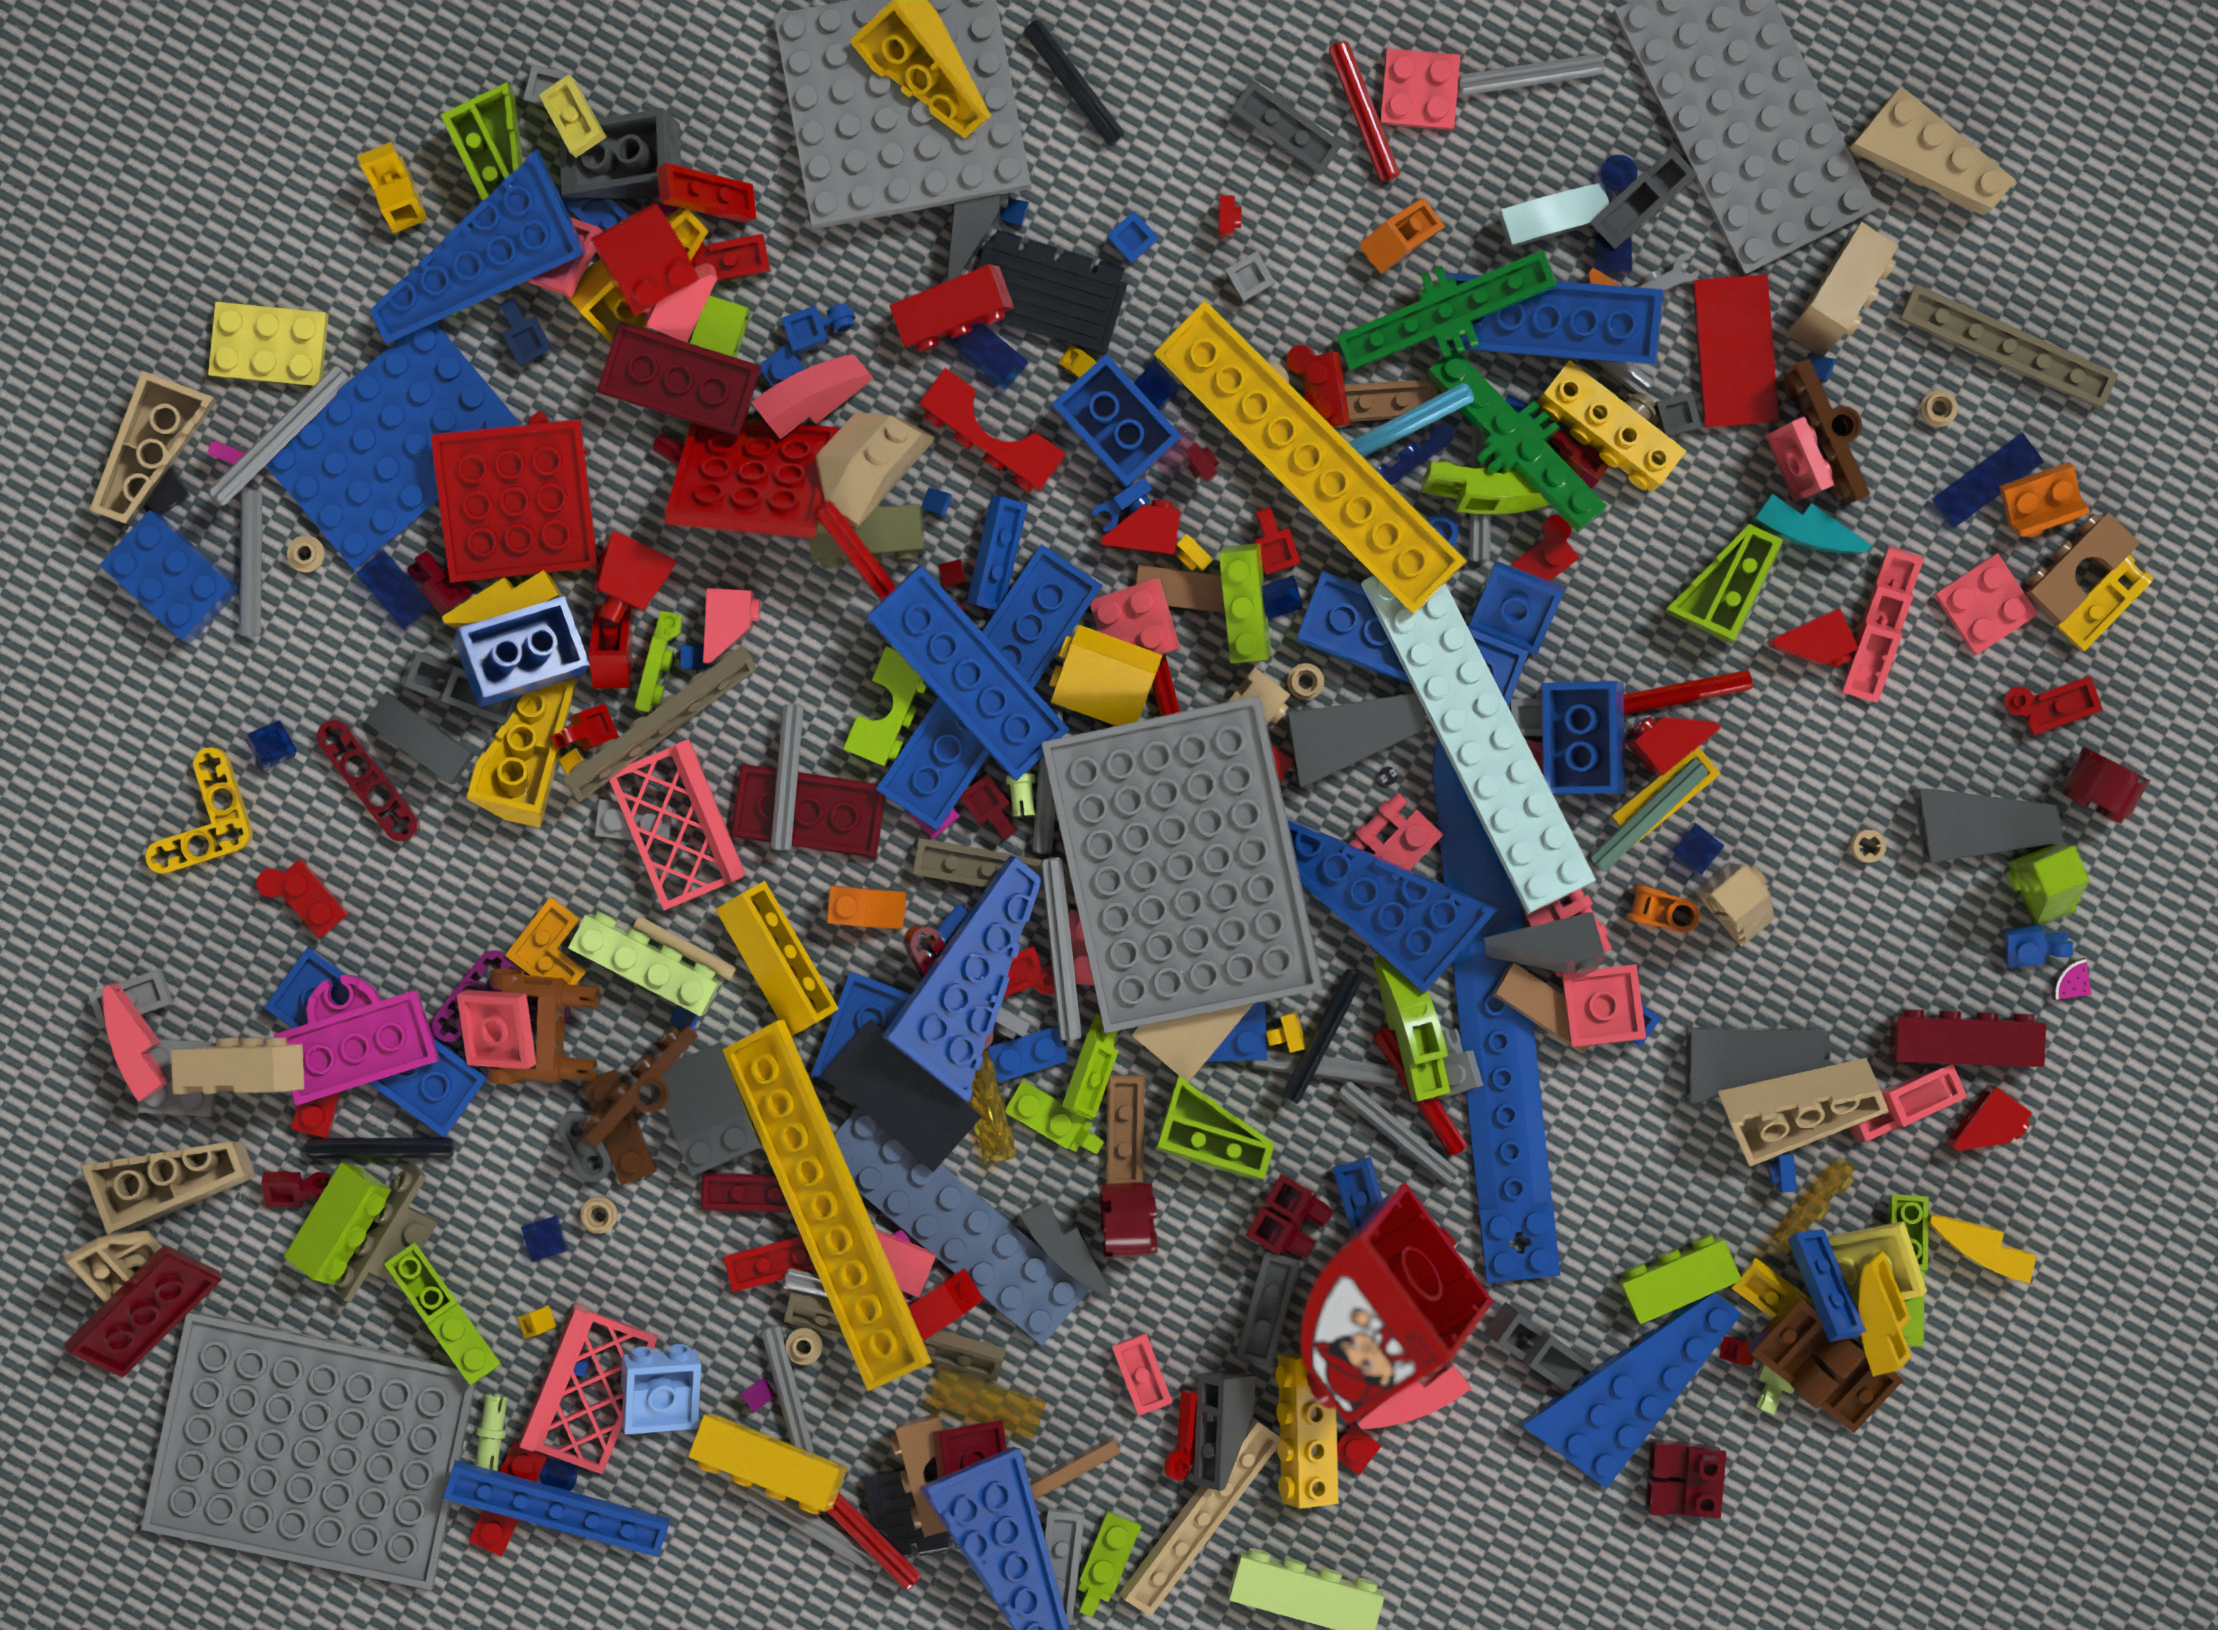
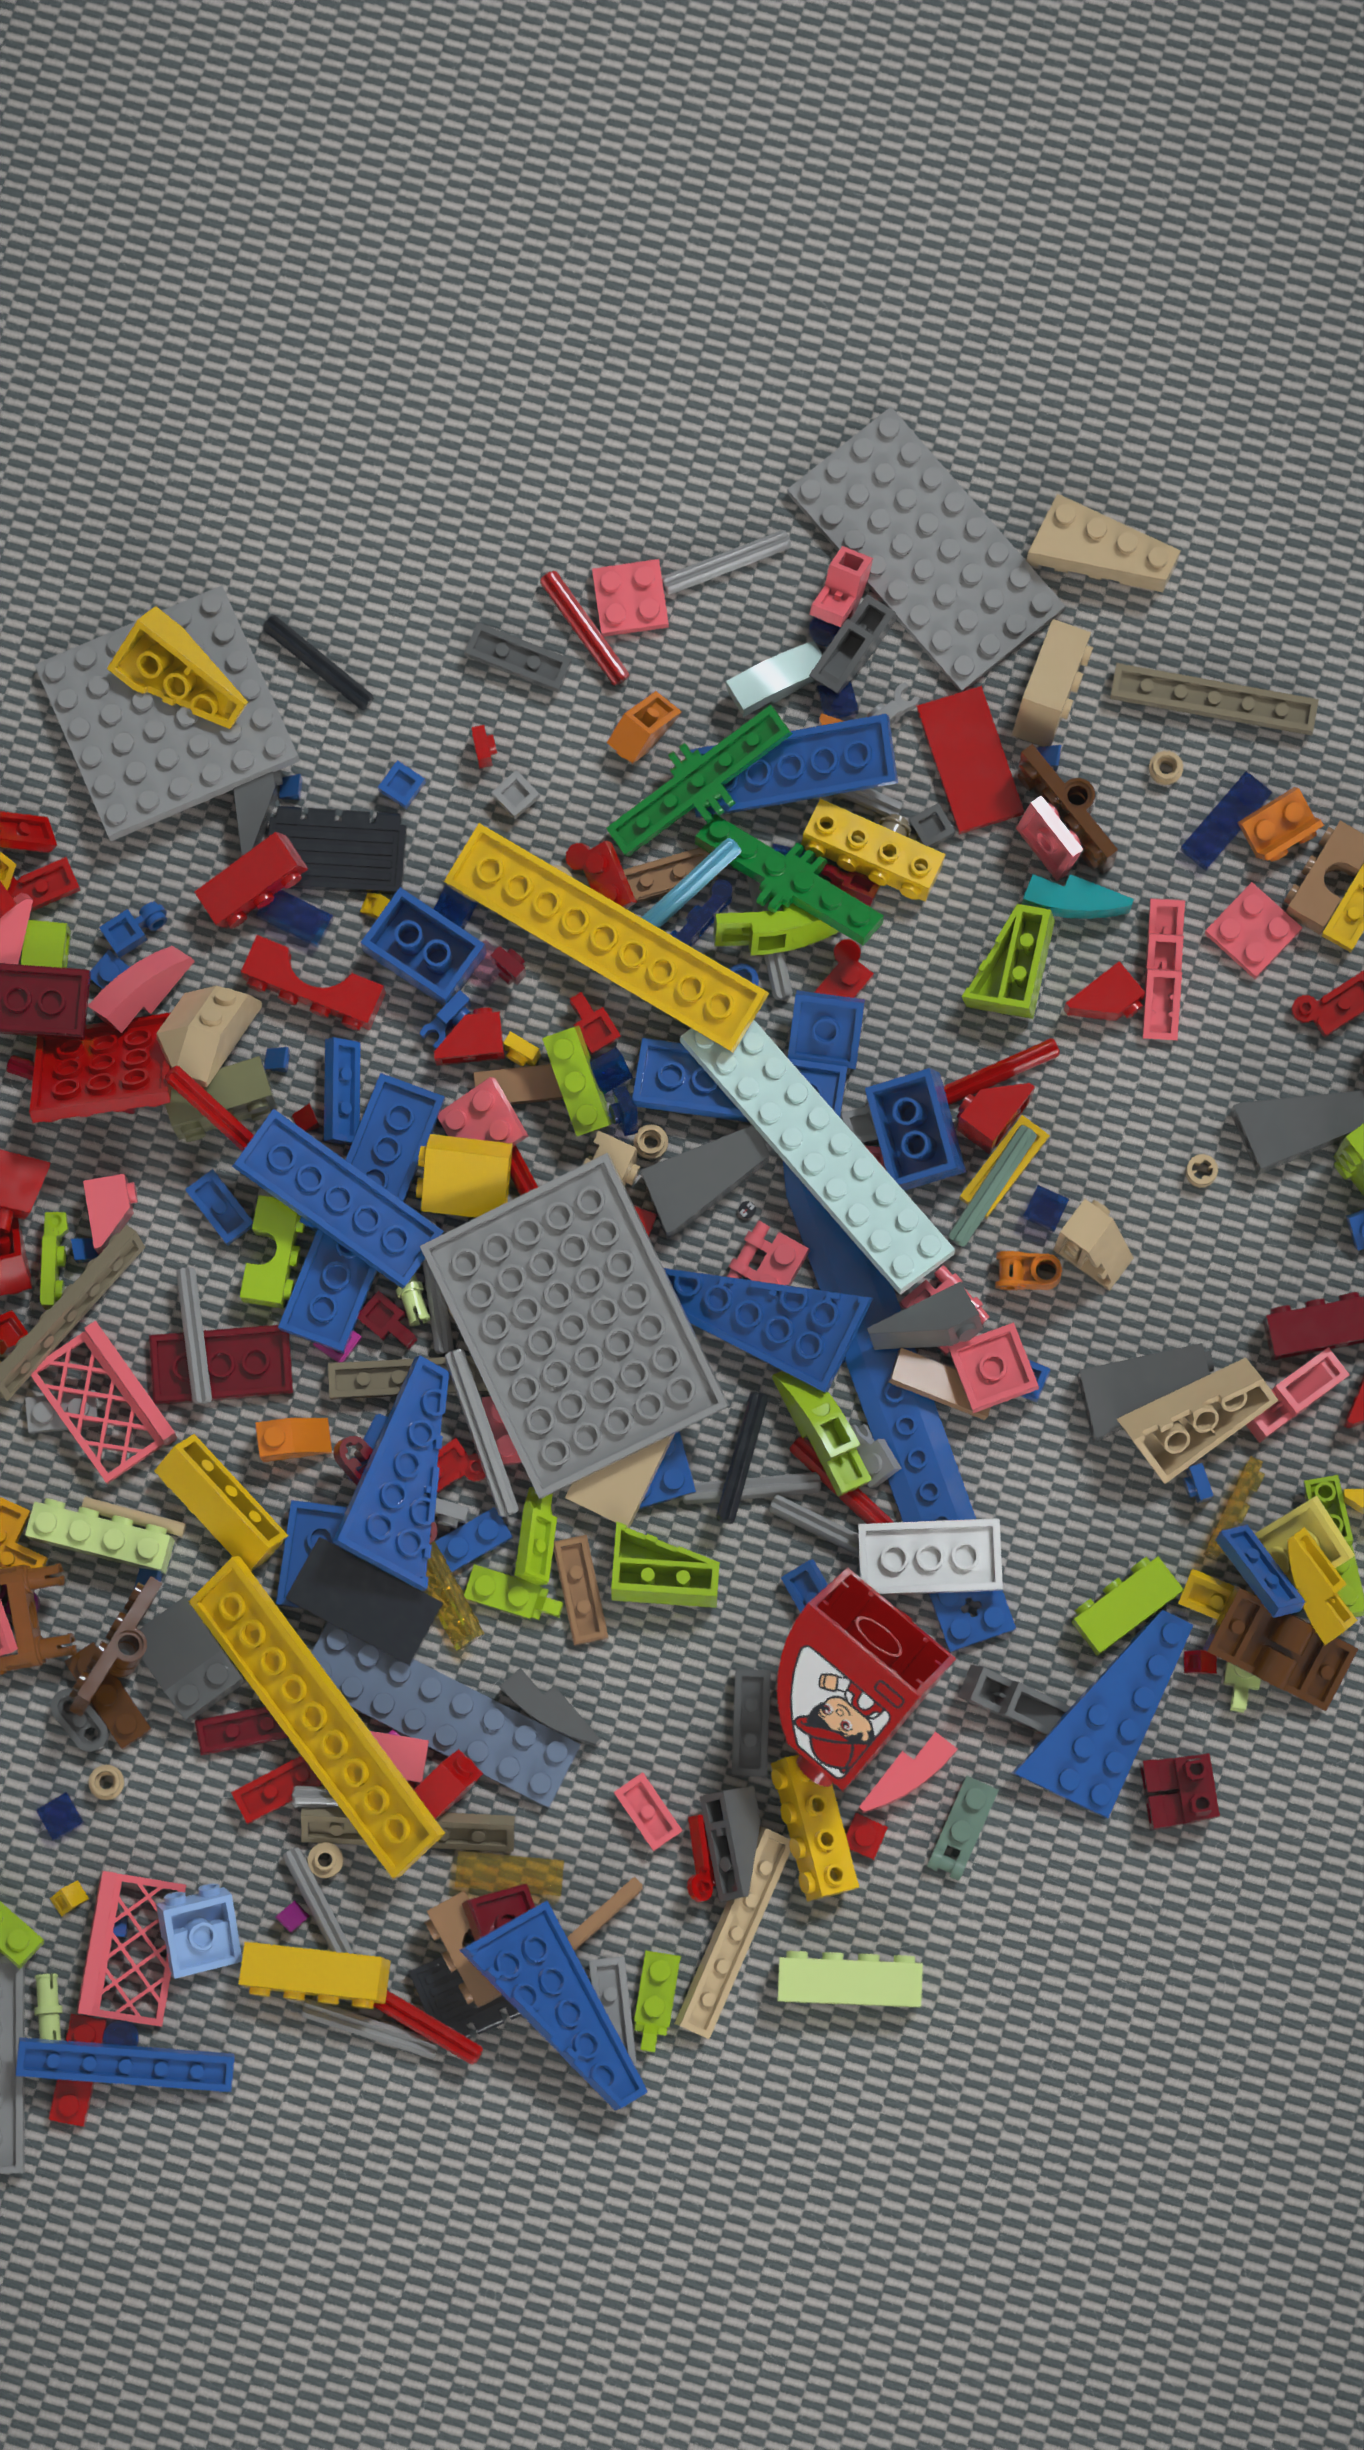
camera: 10 degrees left, 10 degrees down
dark red brick [1100,1181,1158,1259] -> none
dark red hips [1245,1174,1334,1258] -> none
yellow tile [1266,1010,1306,1053] -> none
none -> blue plate [185,1169,253,1246]
none -> clear blue plate [608,1086,638,1137]
none -> coral brick [810,546,873,627]
none -> white plate [858,1518,1003,1595]
none -> sand green plate [927,1775,999,1881]

